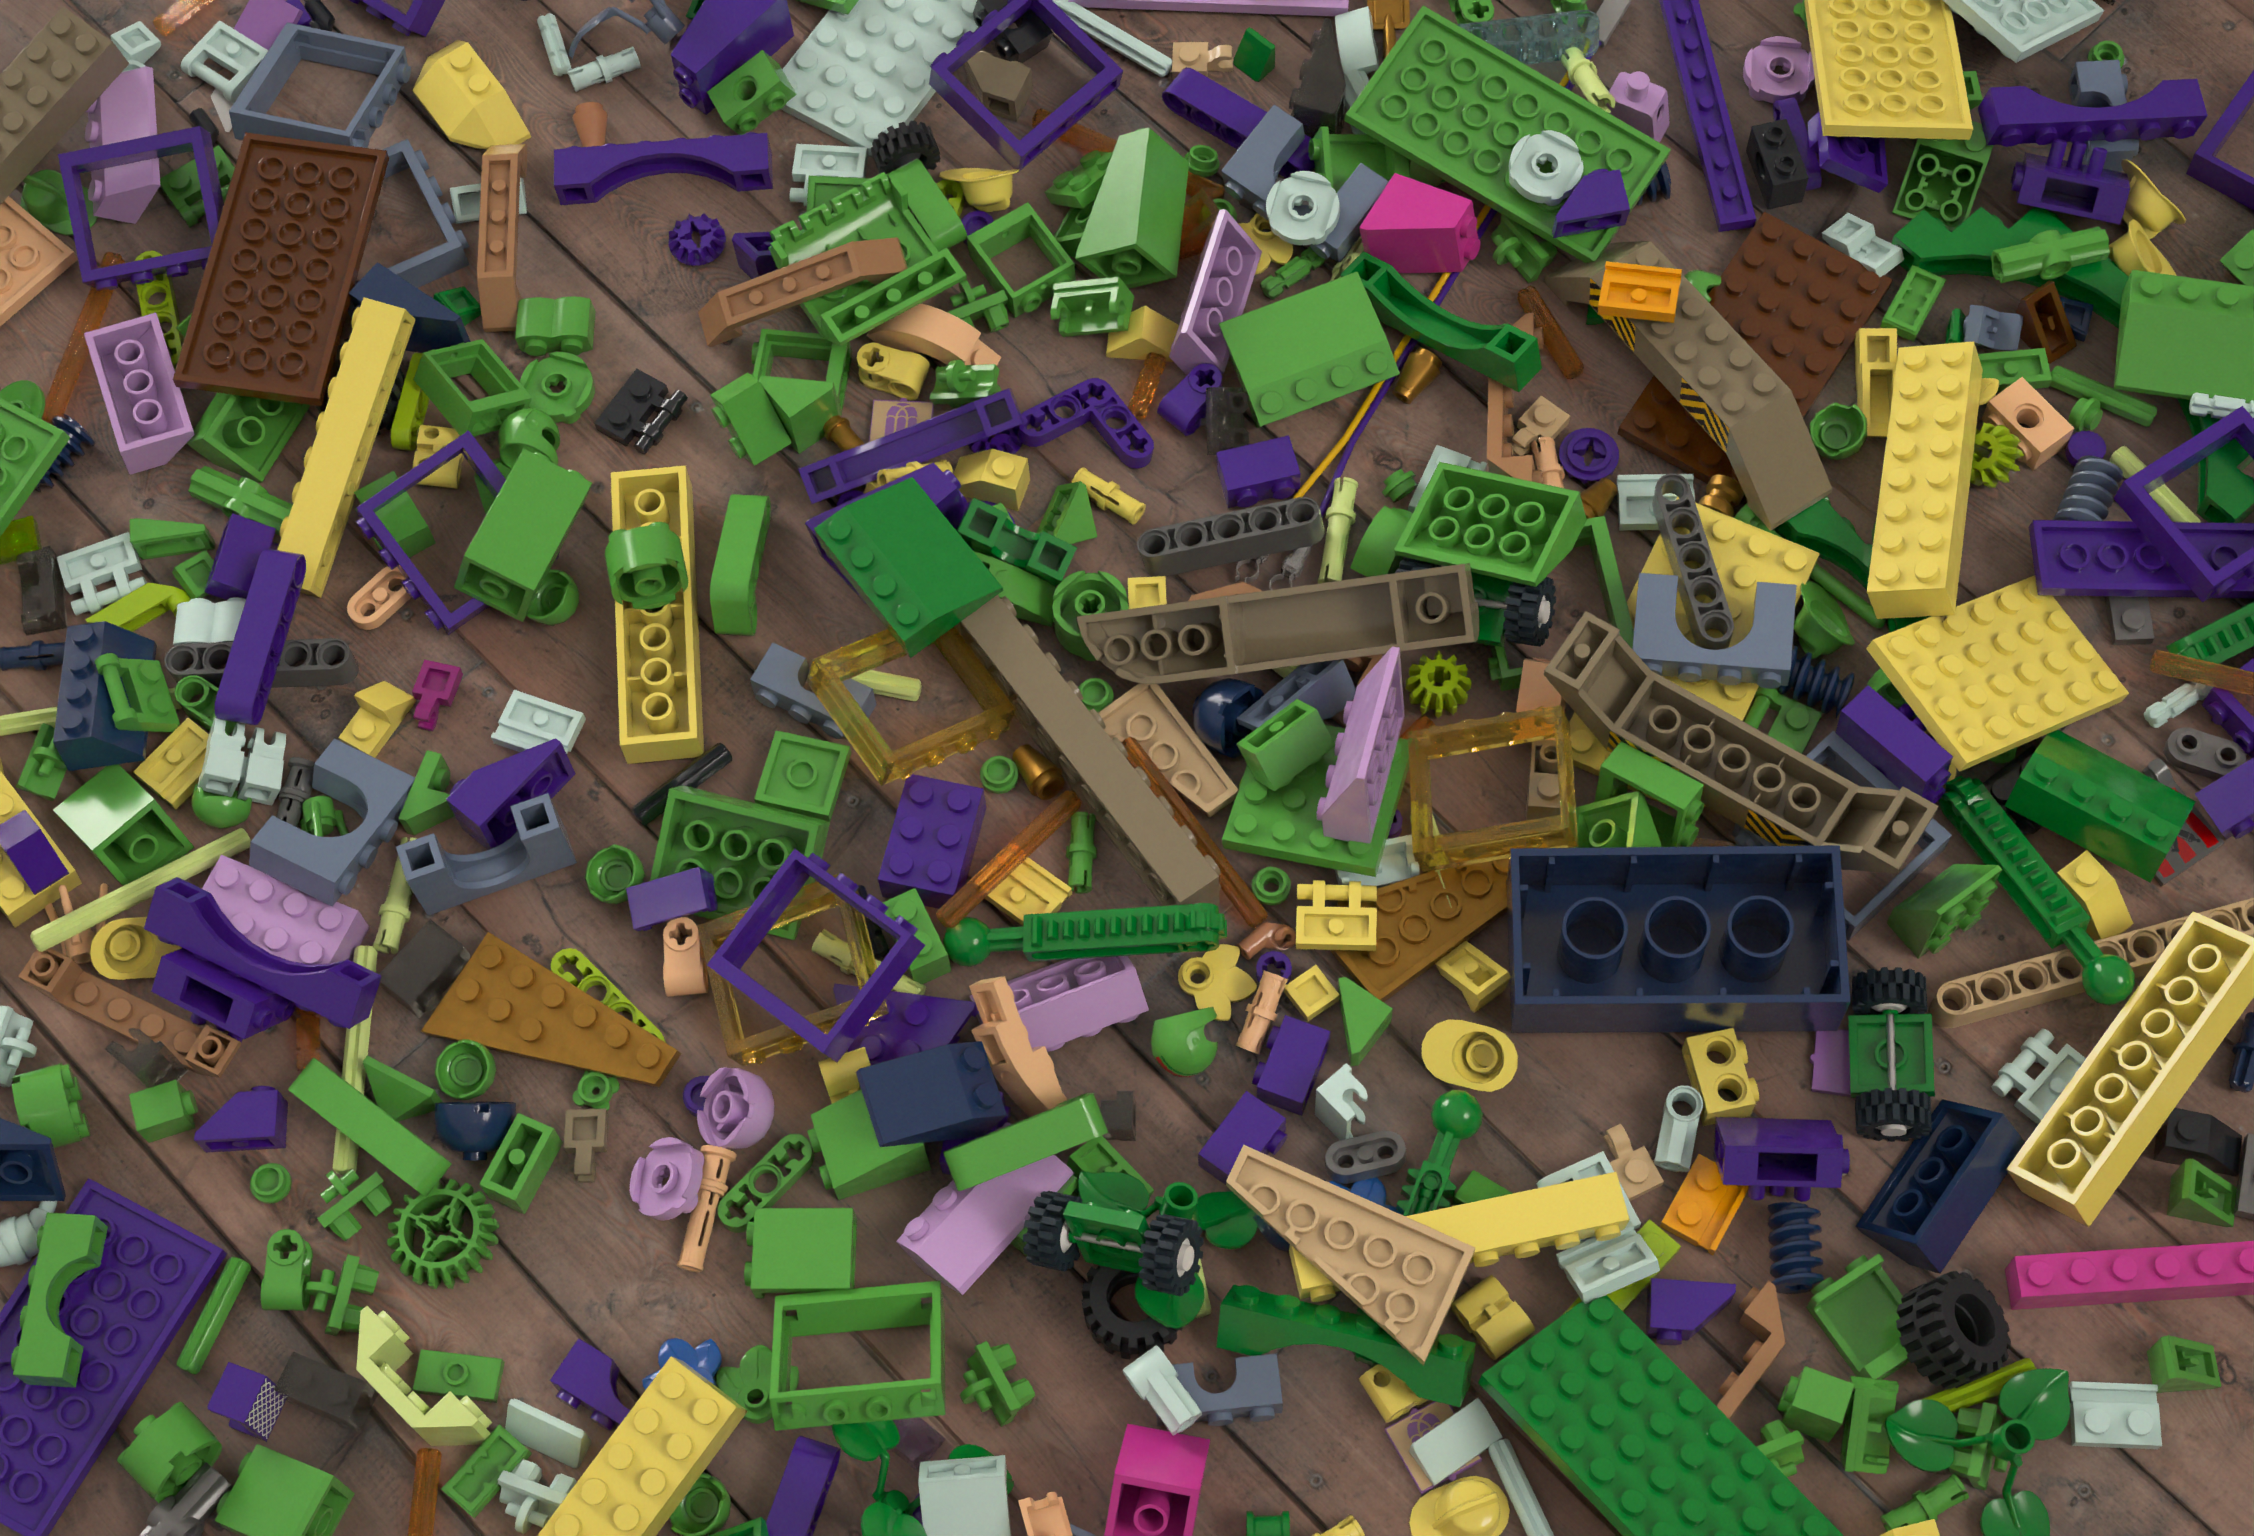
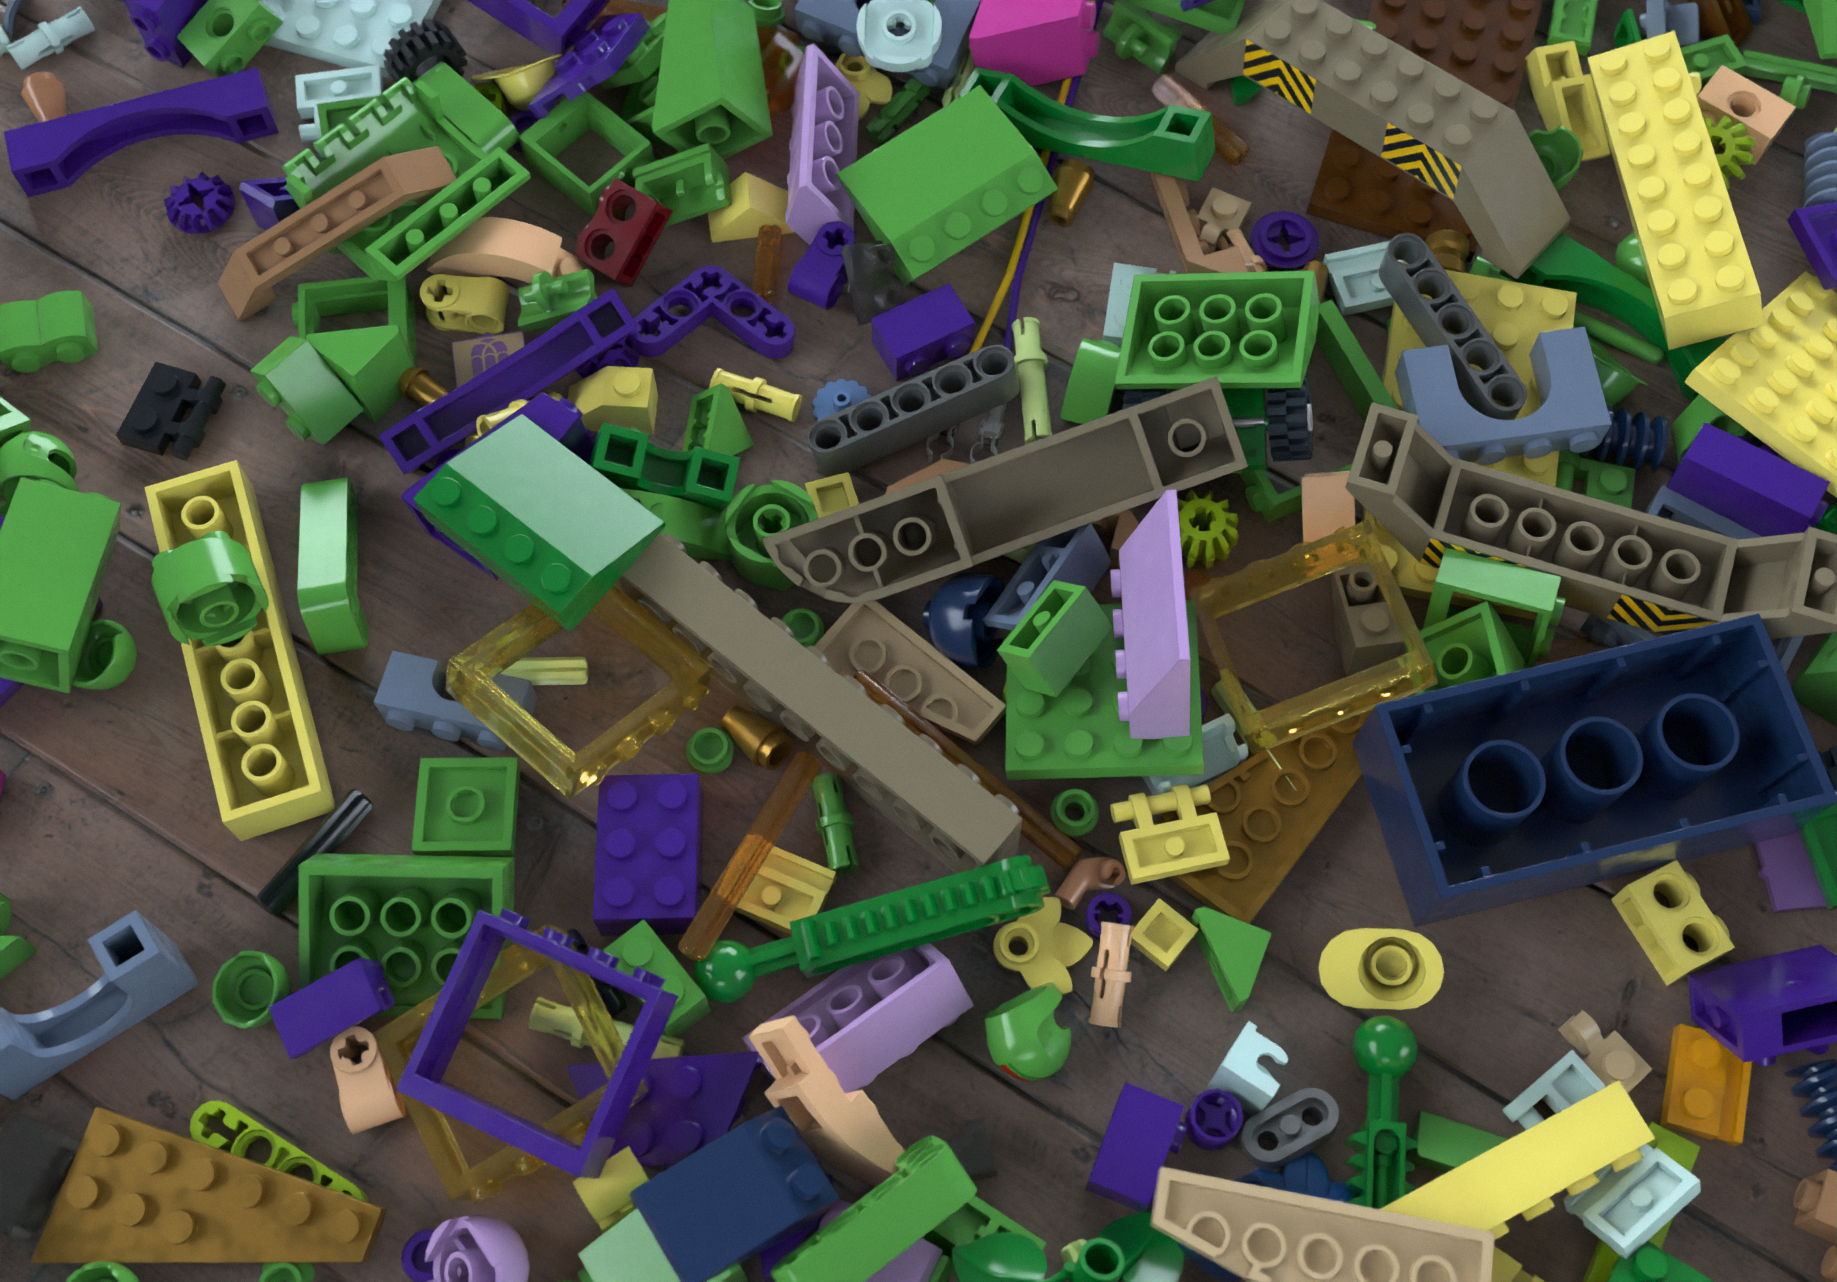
camera: 20 degrees left, 0 degrees up
dark purple slope [446,738,576,850] -> none
light aqua plate [491,690,586,754] -> none
bright green plate [520,352,595,424] -> none
bright green hips [948,280,1009,333] -> none
dark purple brick [1252,1015,1331,1116] -> none
bright green plate [1382,469,1418,503] -> none
light yellow slope [1435,941,1511,1013] -> none
light orange plate [1598,261,1682,323] -> none
dark purple slope [1646,1278,1736,1345] -> none
light aqua piece [1654,1085,1703,1172] -> none
dark purple tile [2065,431,2106,467] -> none
none -> dark purple wing [528,13,650,120]
none -> dark red brick [573,178,673,287]
none -> medium blue piece [812,379,872,421]
none -> dark purple wheel [1184,1089,1243,1151]

